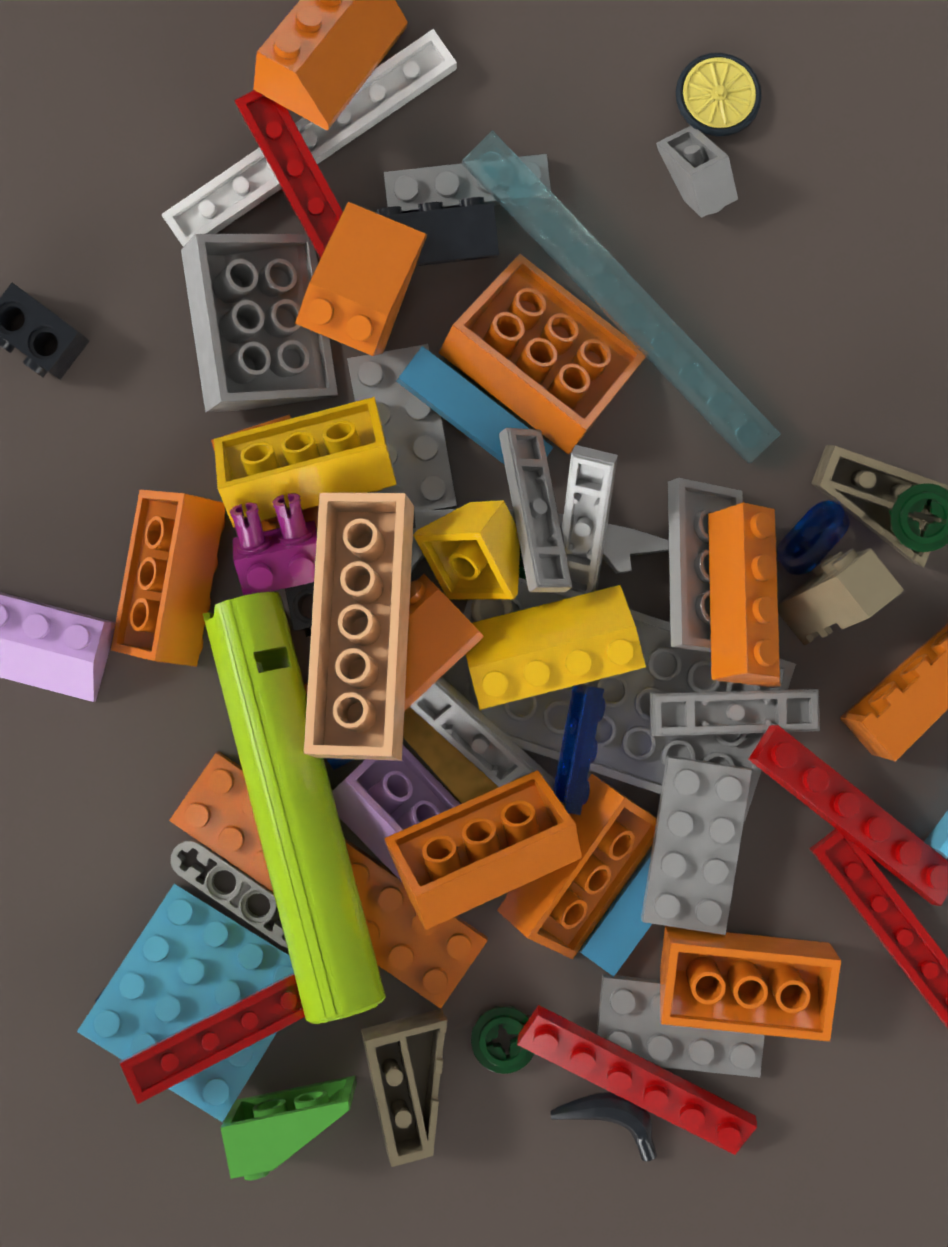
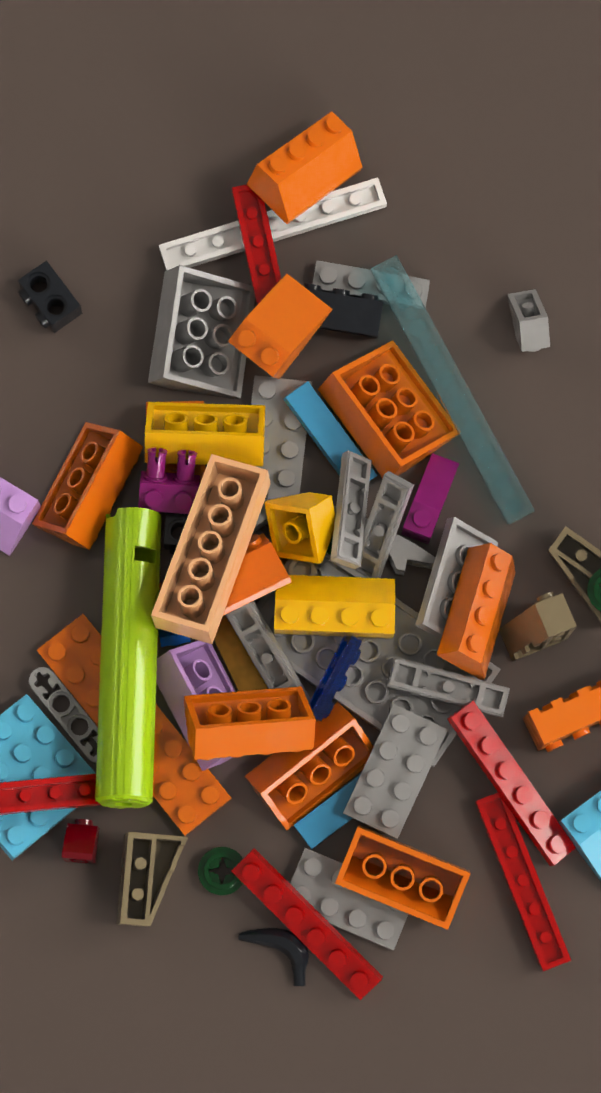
camera: 10 degrees right, 10 degrees down
bright green slope [220,1075,357,1181] -> none
light yellow wheel [676,52,762,137] -> none
clear blue plate [777,500,850,575] -> none
none -> dark red slope [61,819,100,864]
none -> magenta slope [401,453,459,545]

